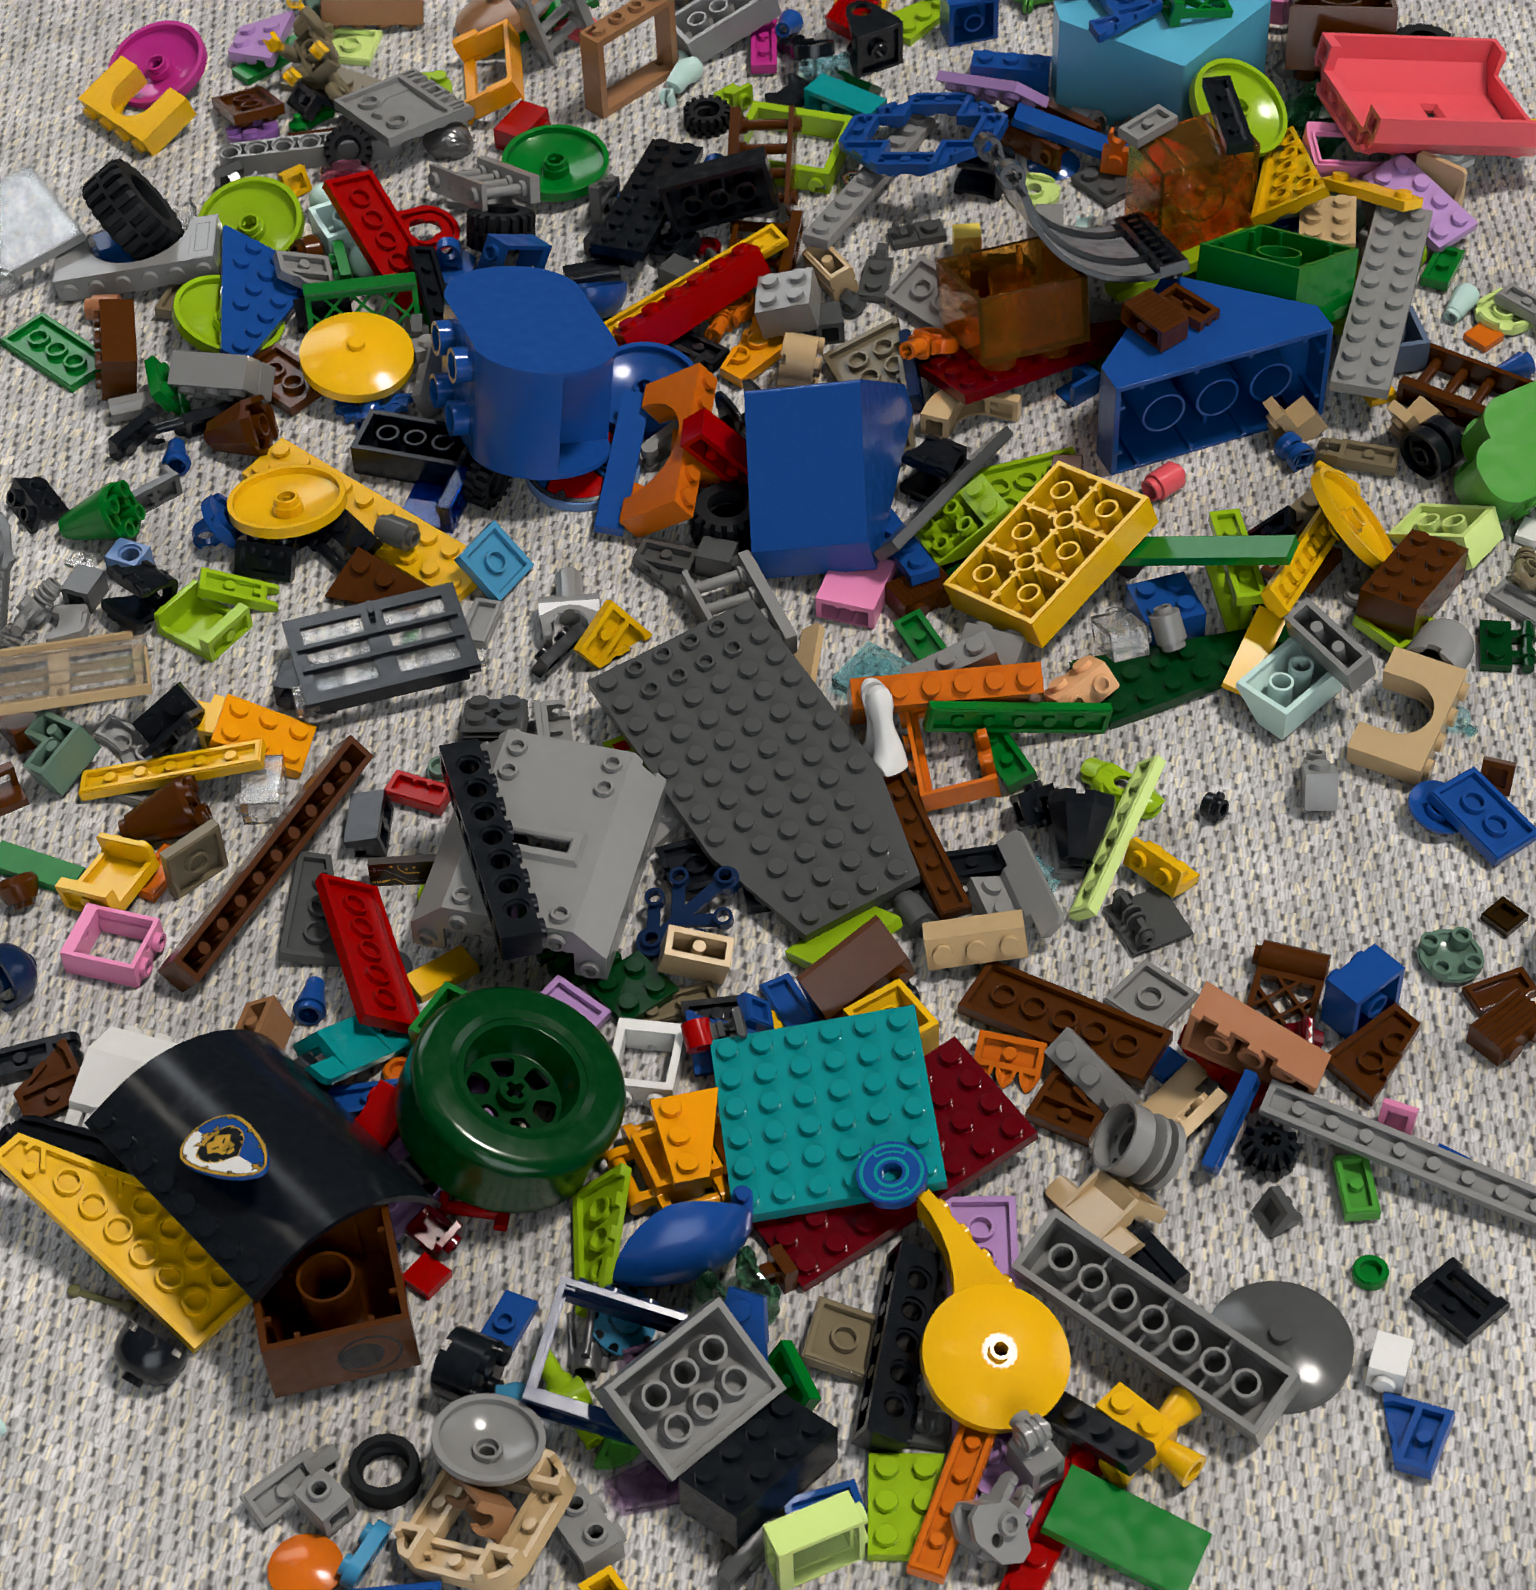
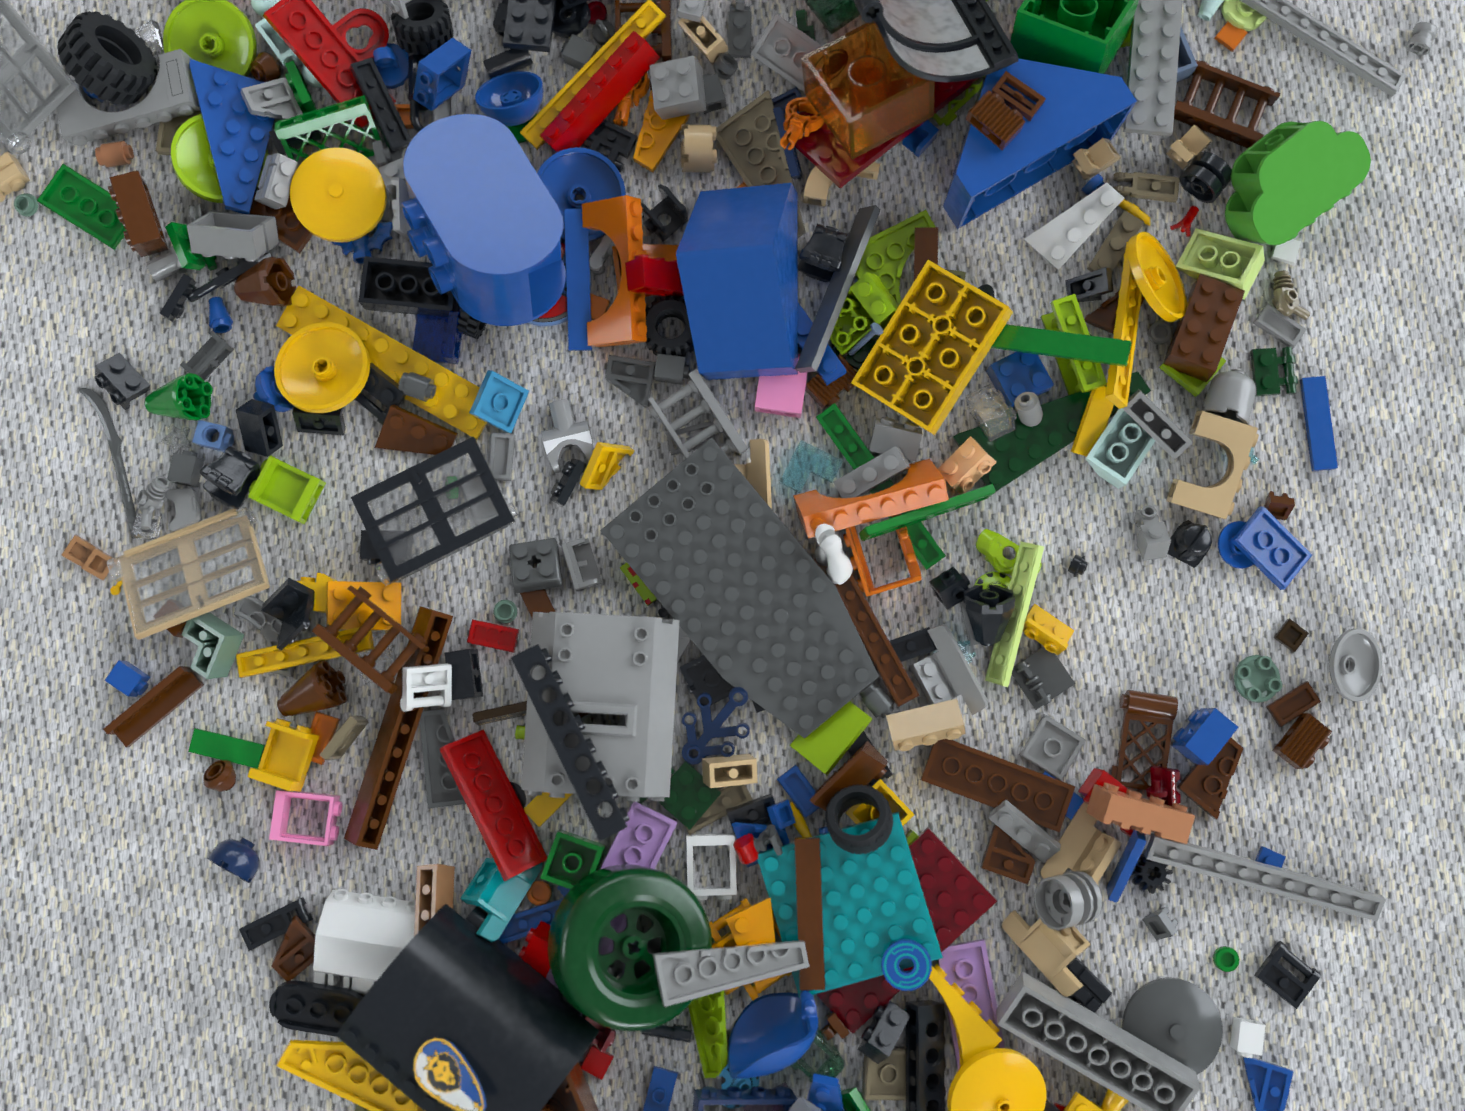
camera: 10 degrees left, 35 degrees up
lime hinge [196,567,280,612] -> none
blue cone [293,976,327,1026] -> none
orange plate [974,1029,1048,1094] -> none
coral brick [1141,461,1186,502] -> none
bright green plate [1331,1154,1381,1222] -> none
bright pink tile [1377,1098,1419,1135] -> none
blue cone [1496,351,1536,379] -> none
none -> black brick [235,399,283,457]
none -> light grey brick [254,153,299,209]
none -> reddish brown fence [312,585,430,694]
none -> white plate [400,663,452,712]
none -> black plate [641,1024,692,1042]
none -> light grey wing [653,940,809,1007]
none -> reddish brown tile [795,837,825,990]
none -> black tyre [825,784,893,854]
none -> sand blue pin [848,322,883,356]
none -> black brick [858,1001,911,1064]
none -> white wing [1024,183,1124,271]
none -> black piece [1168,520,1212,568]
none -> red bar [1170,206,1199,237]

